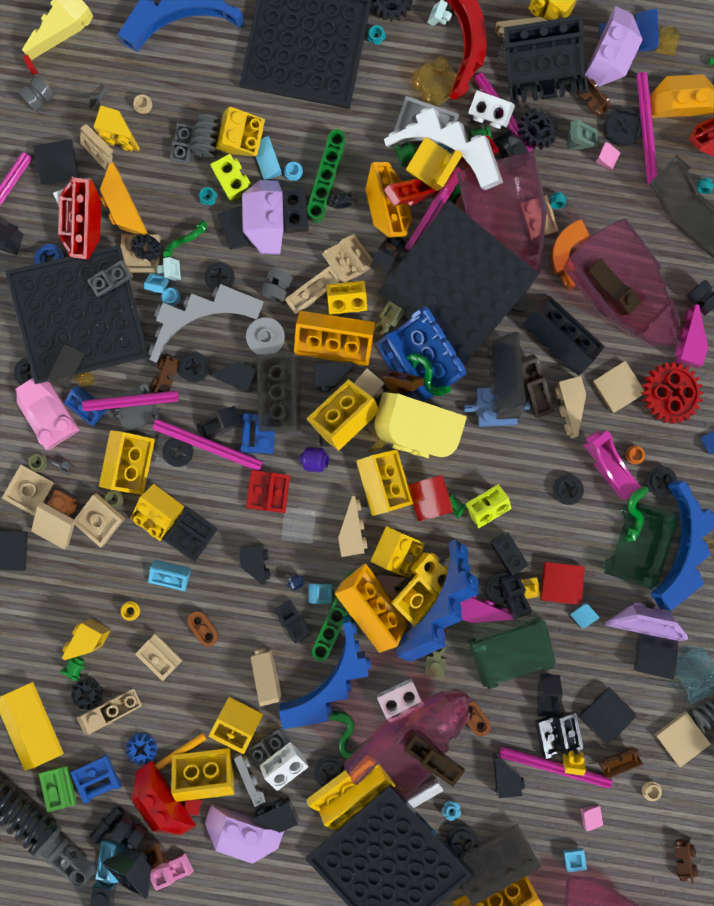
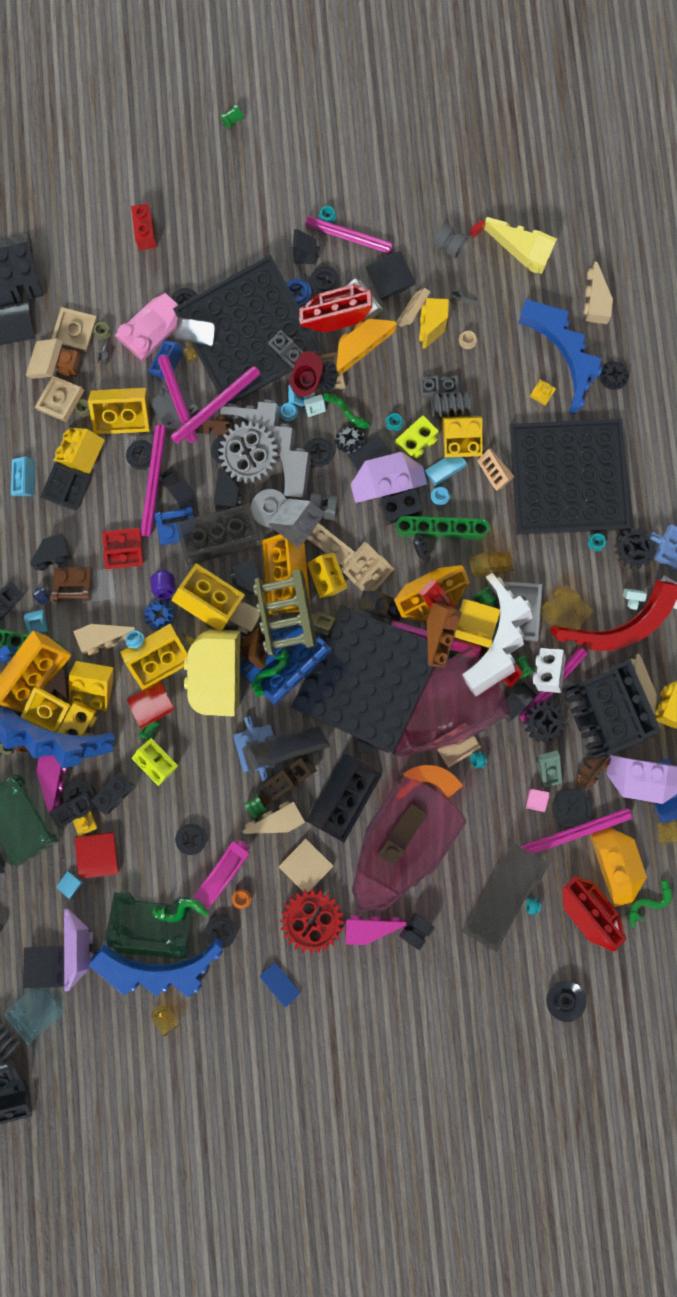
camera: 80 degrees right, 5 degrees down
none -> reddish brown plate [51,567,93,602]
none -> medium azure plate [126,630,145,648]
none -> blue gear [144,599,175,630]
none -> dark pink axle [171,366,260,444]
none -> light grey gear [218,421,280,484]
none -> green wheel [244,795,267,820]
none -> olive fence [253,569,317,656]
none -> flat silver slope [268,499,325,548]
none -> dark red piece [290,351,323,397]
none -> black gear [310,266,339,294]
none -> black gear [334,426,365,453]
none -> dark orange slope [427,603,462,668]
none -> clear yellow slope [469,552,514,577]
none -> light nougat slope [477,448,514,491]
none -> yellow tile [530,379,556,406]

